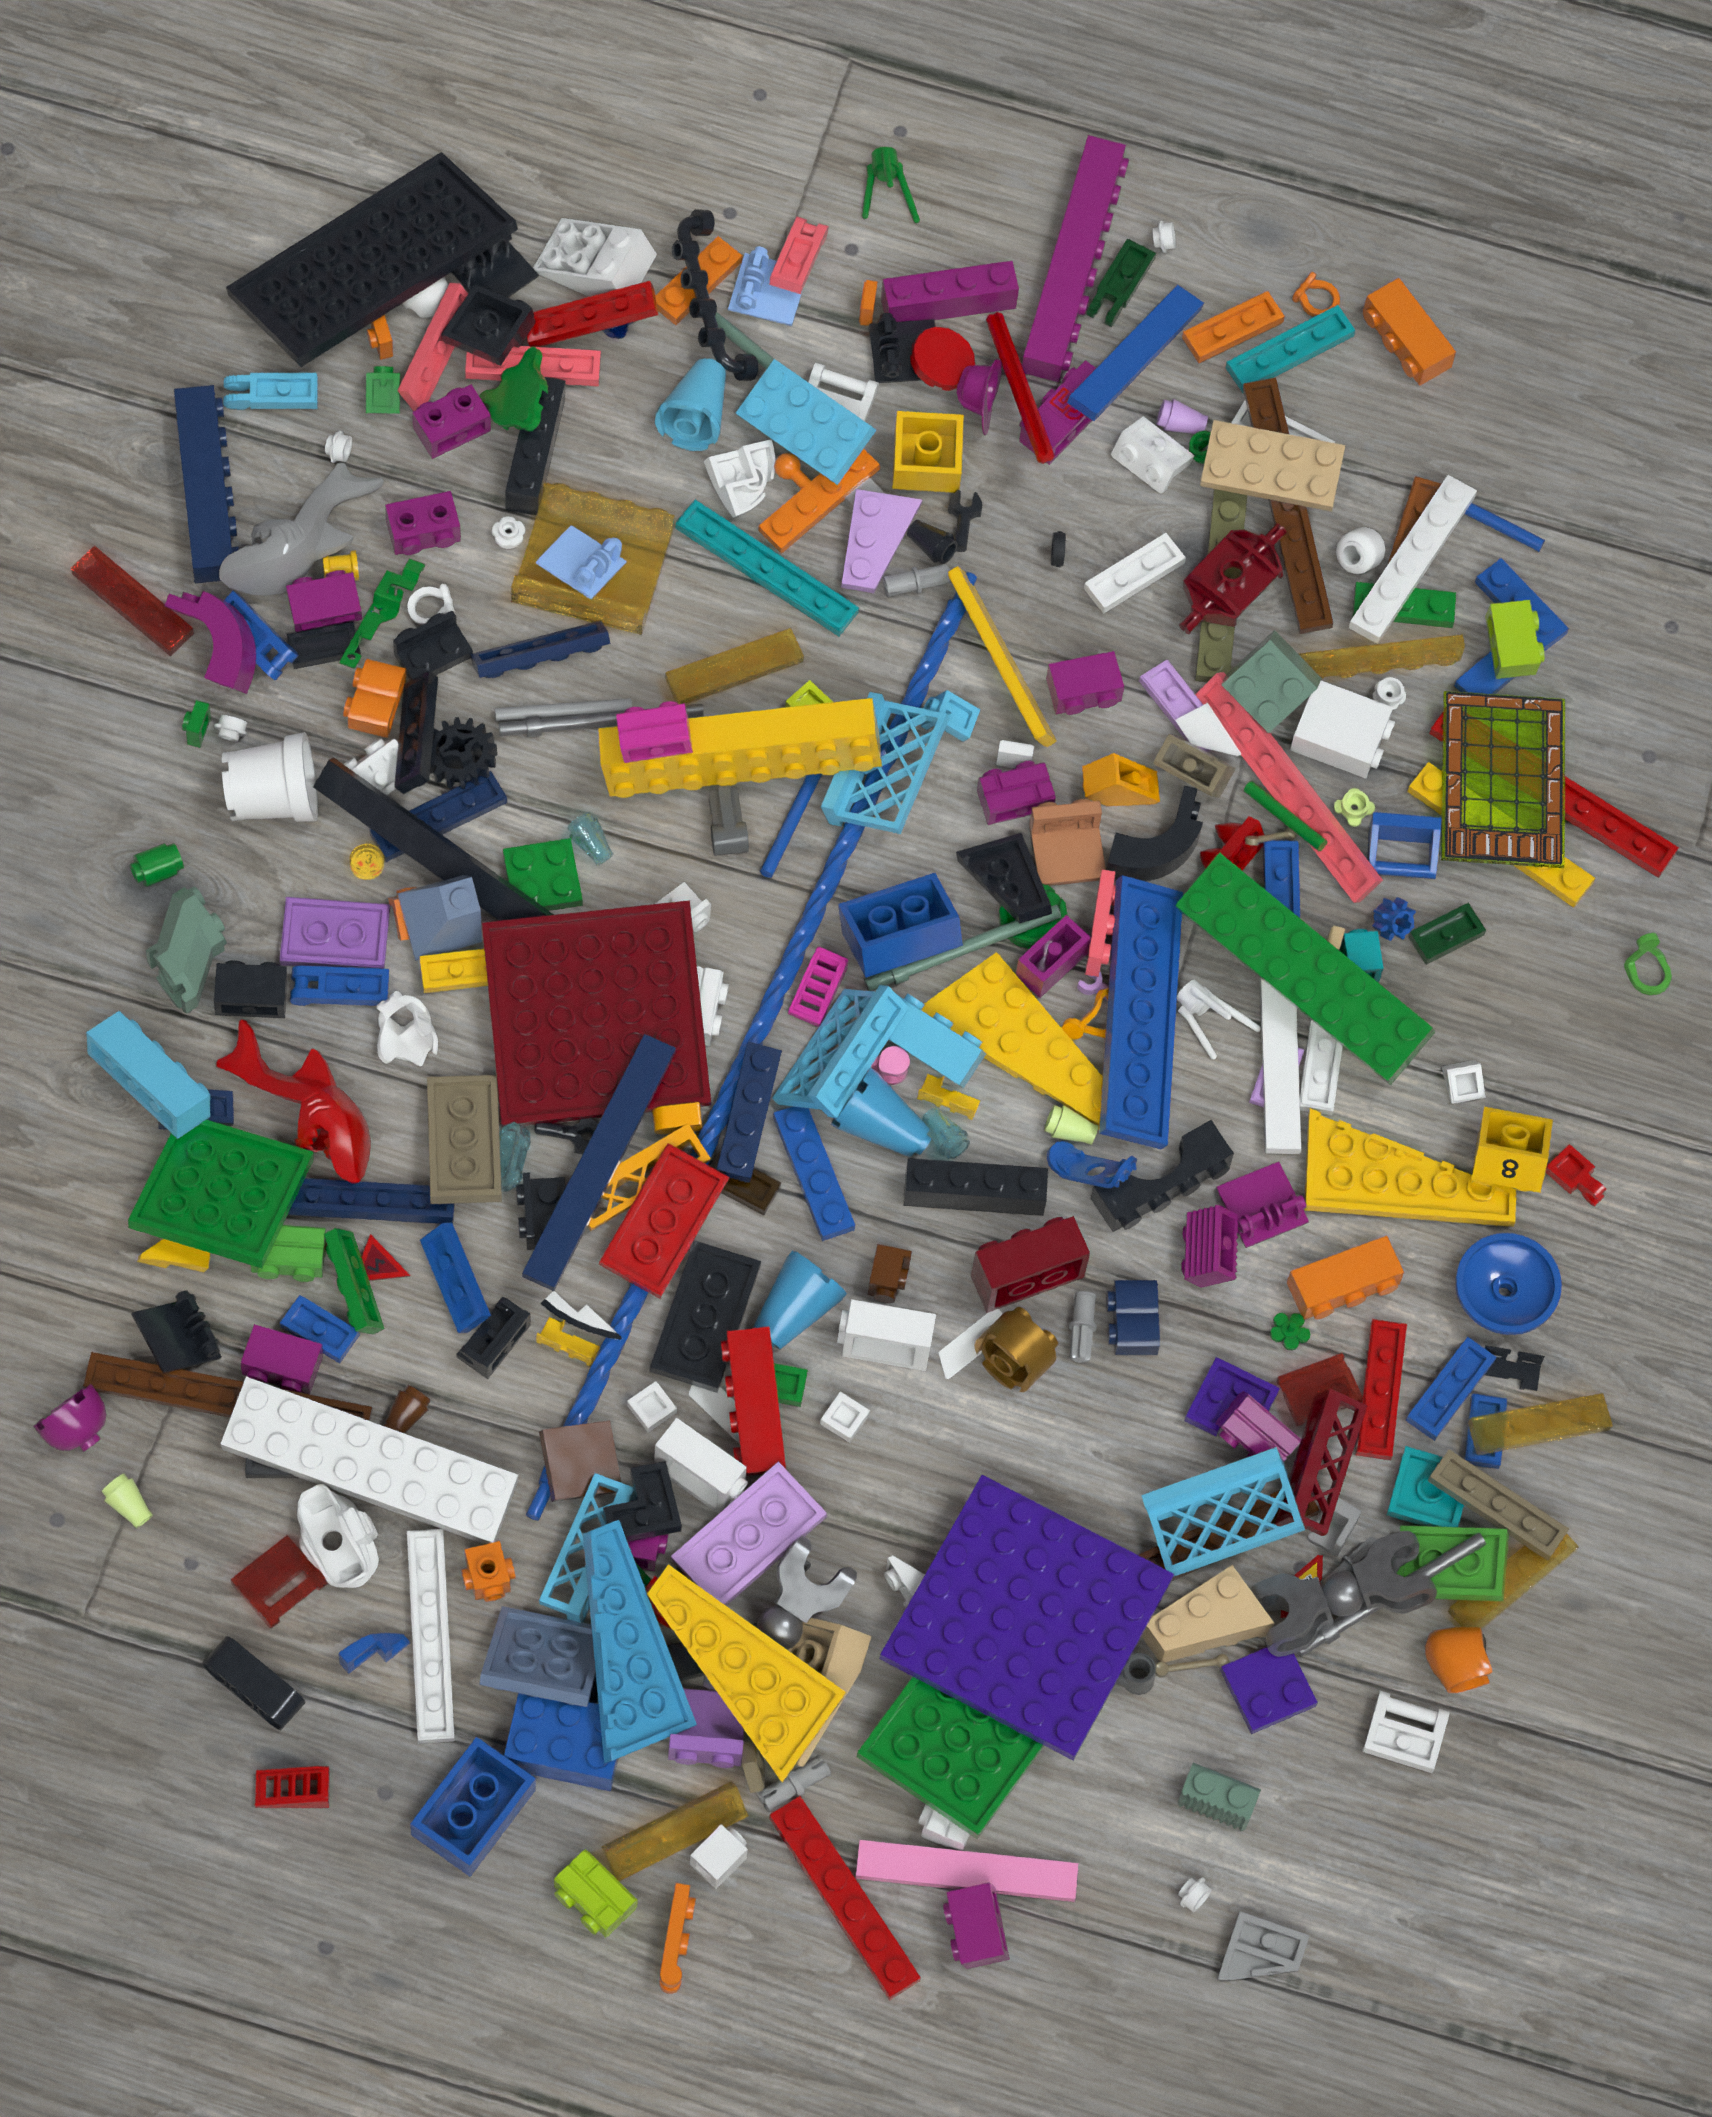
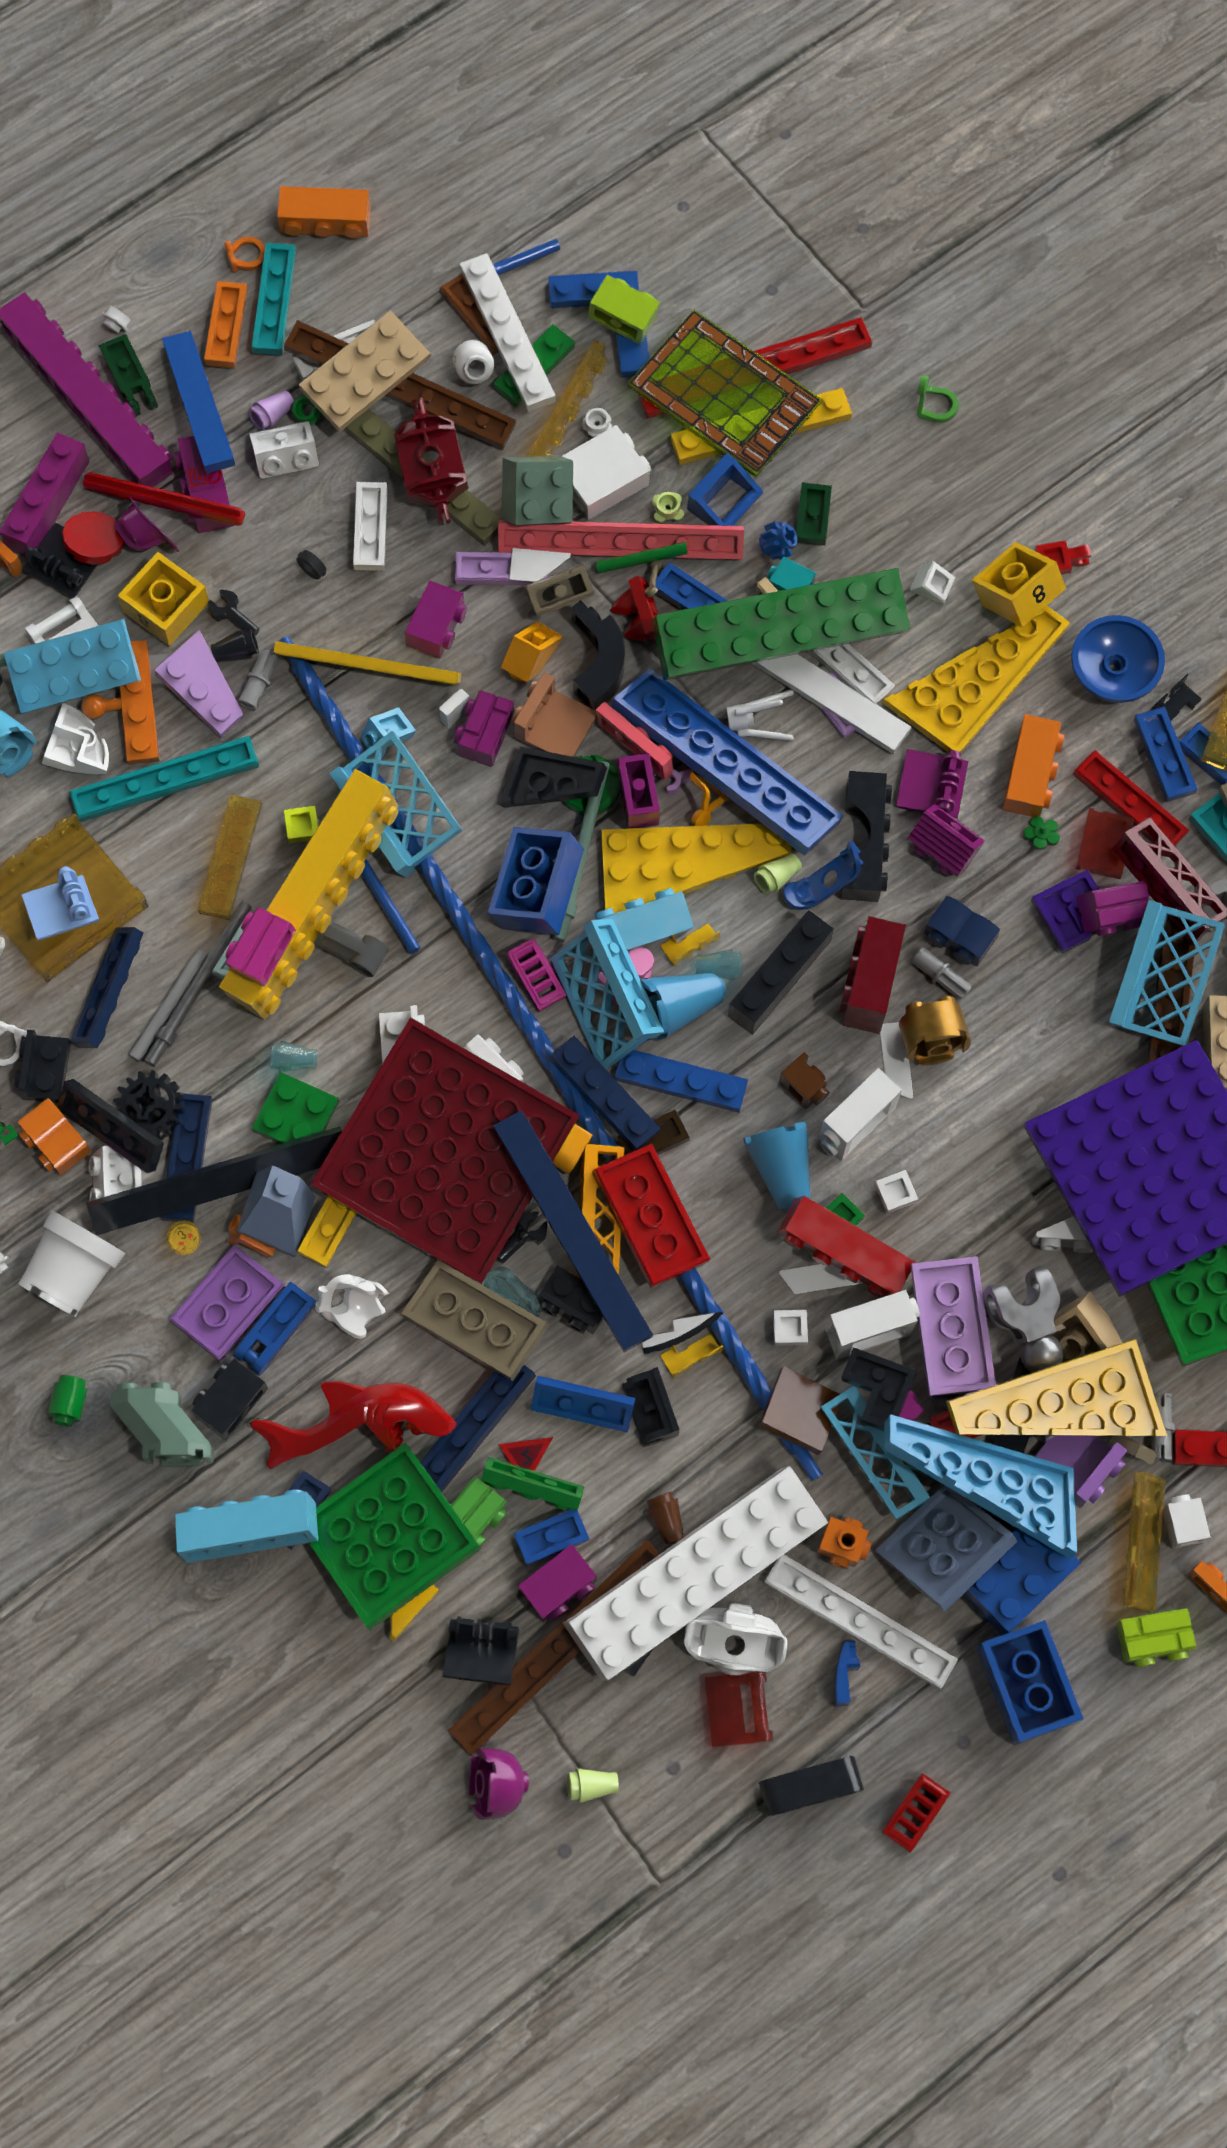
camera: 50 degrees left, 5 degrees up
black plate [650,1240,761,1393] -> none

